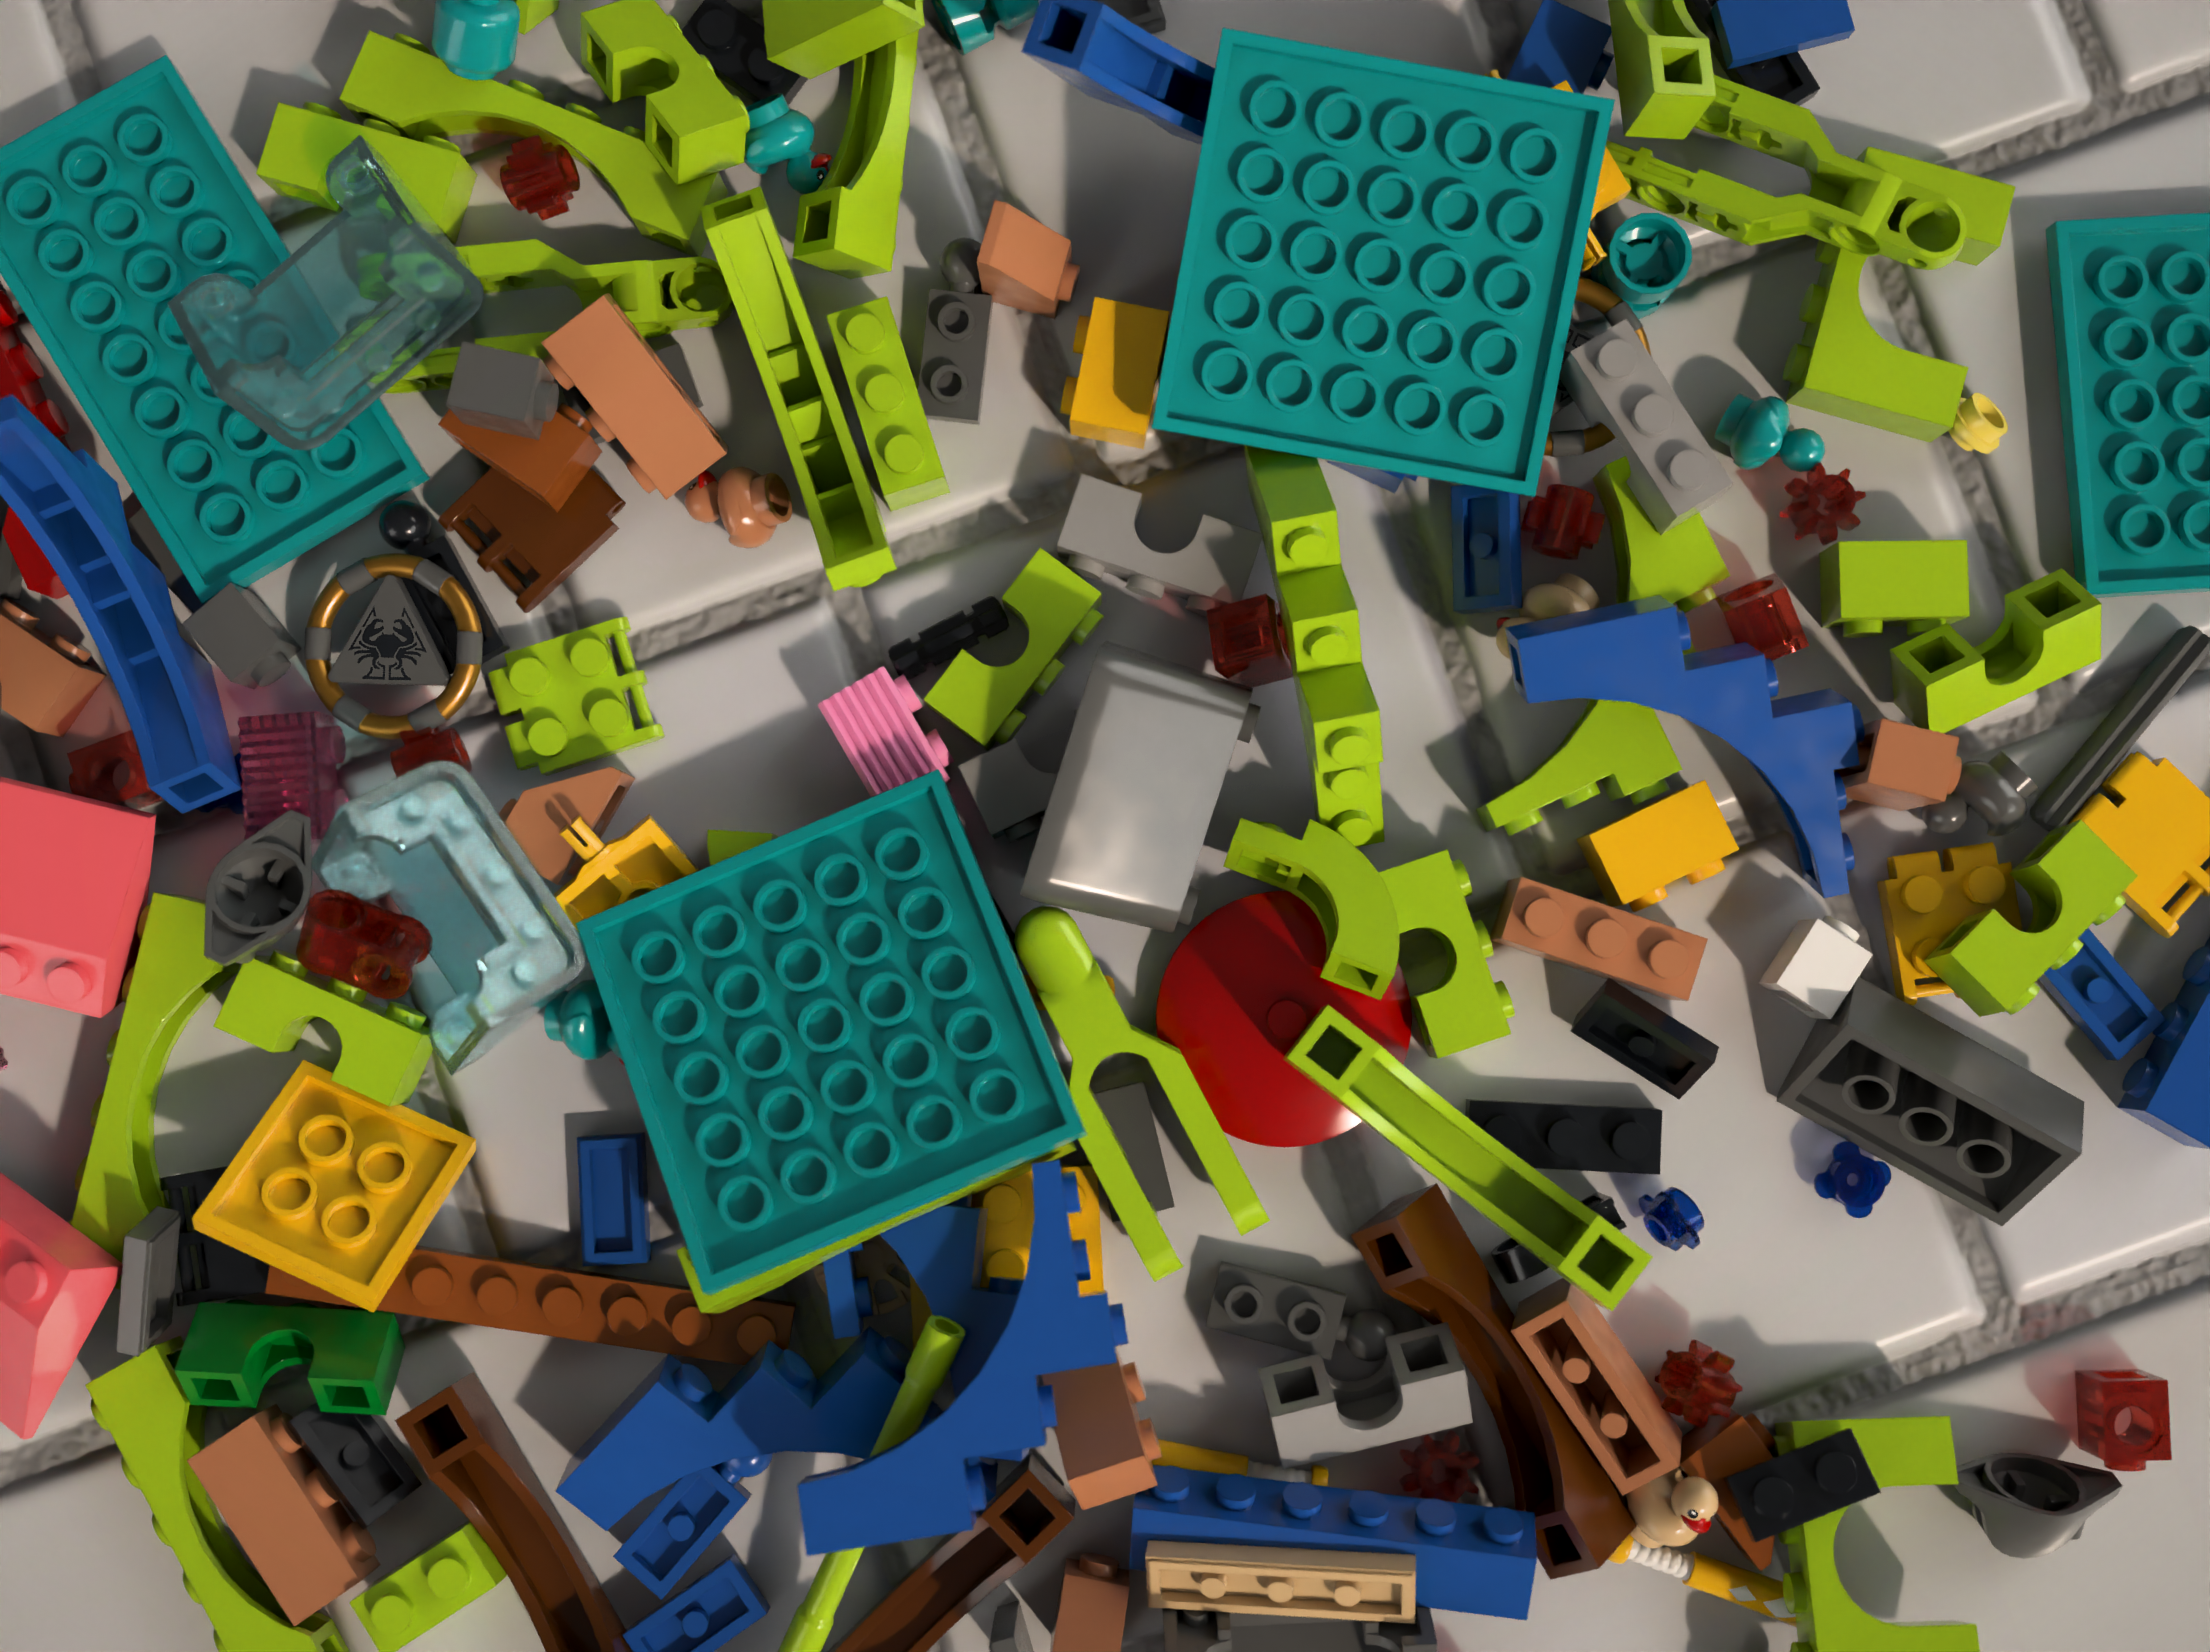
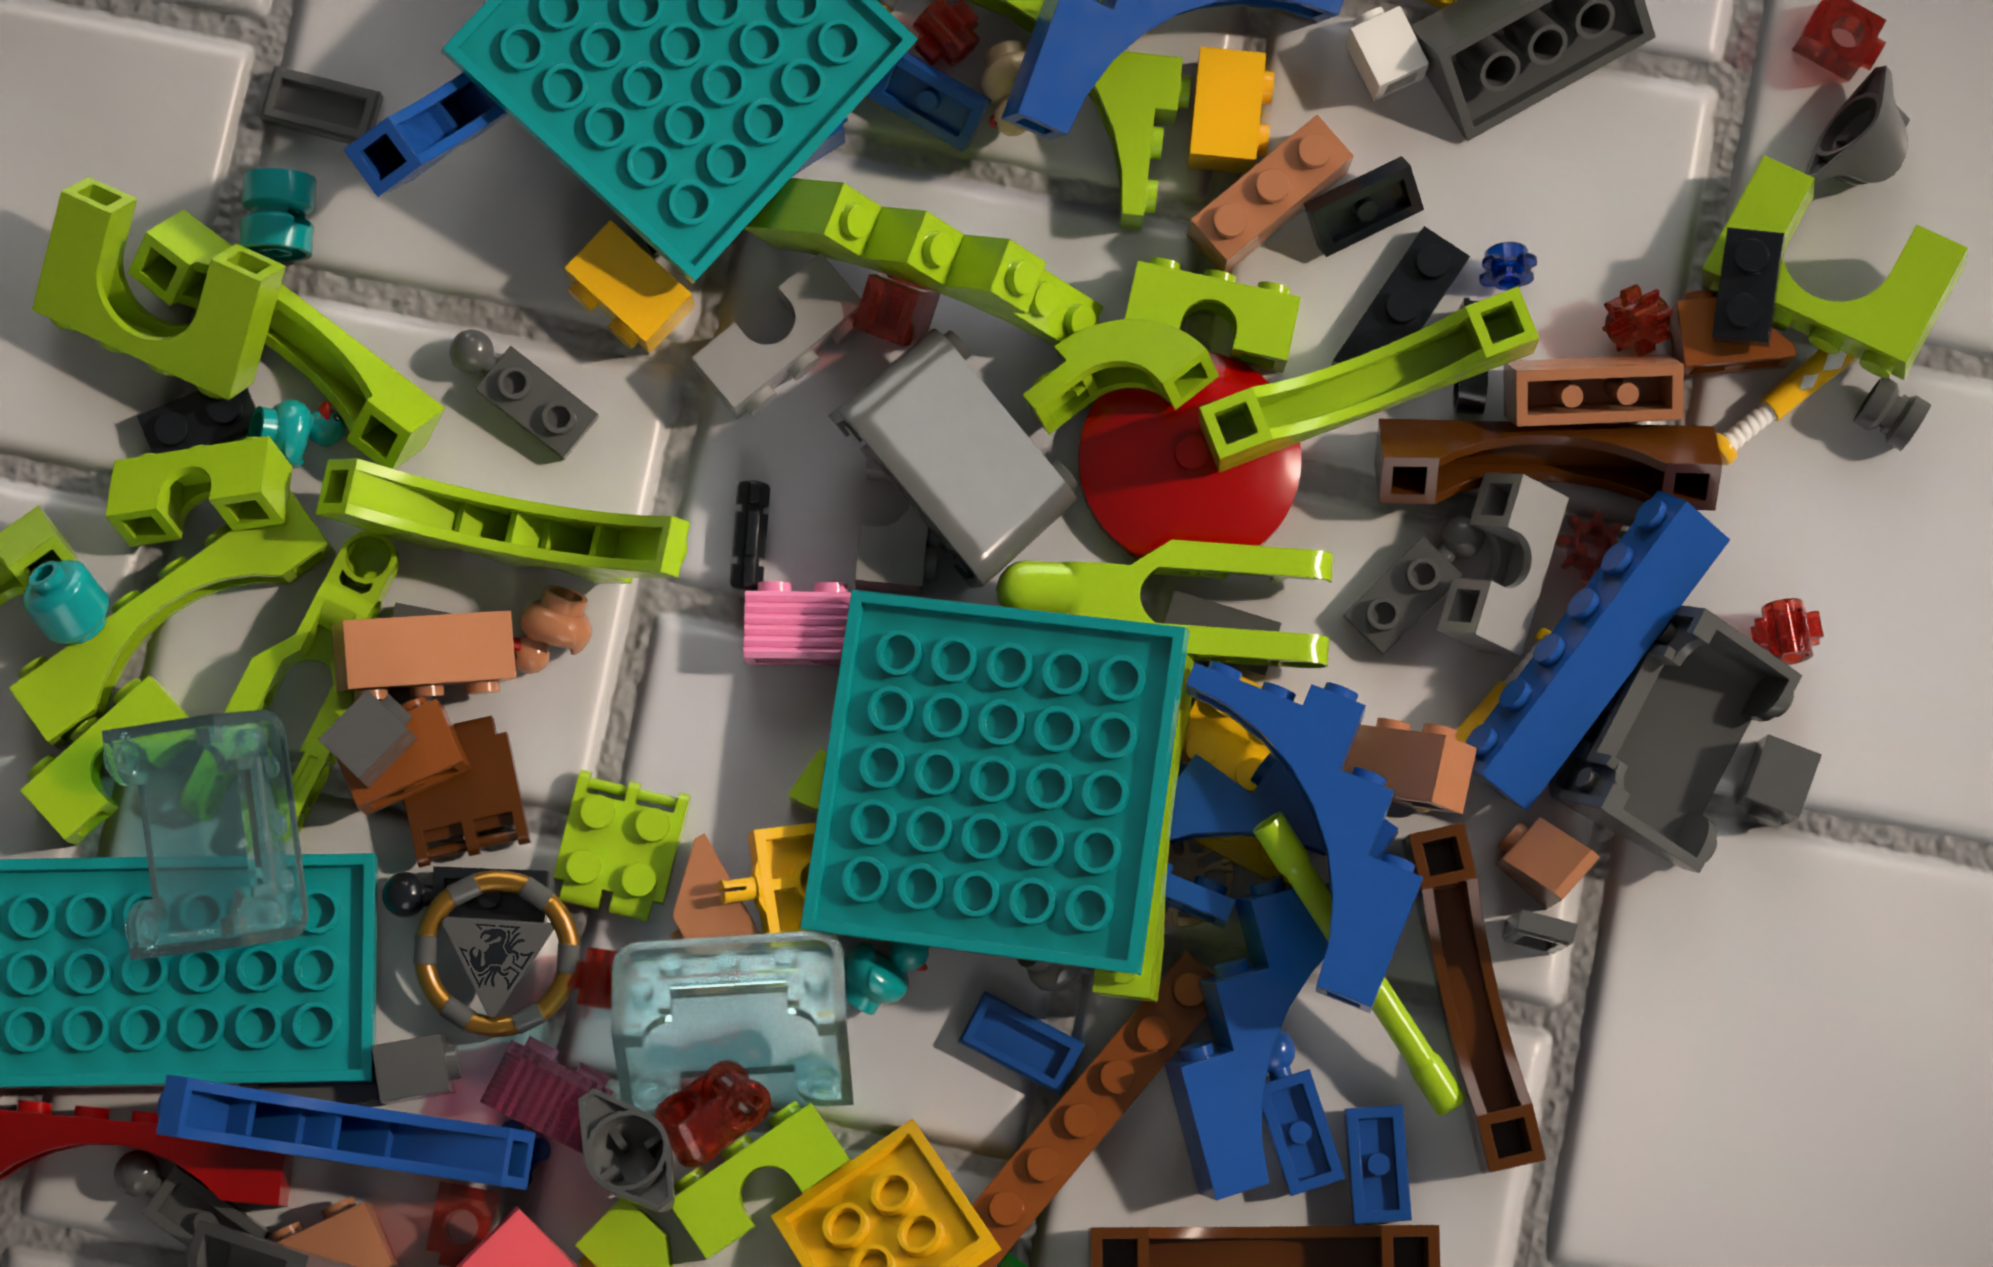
camera: 65 degrees left, 5 degrees down
clear red gear [500,134,580,221] -> none
lime arch [826,296,950,511] -> none
lime arch [923,547,1104,751] -> none
nougat slope [977,200,1080,319] -> none
tan tile [1145,1540,1416,1624] -> none
tan animal [1625,1467,1718,1548] -> none
clear blue plate [1813,1141,1891,1218] -> none

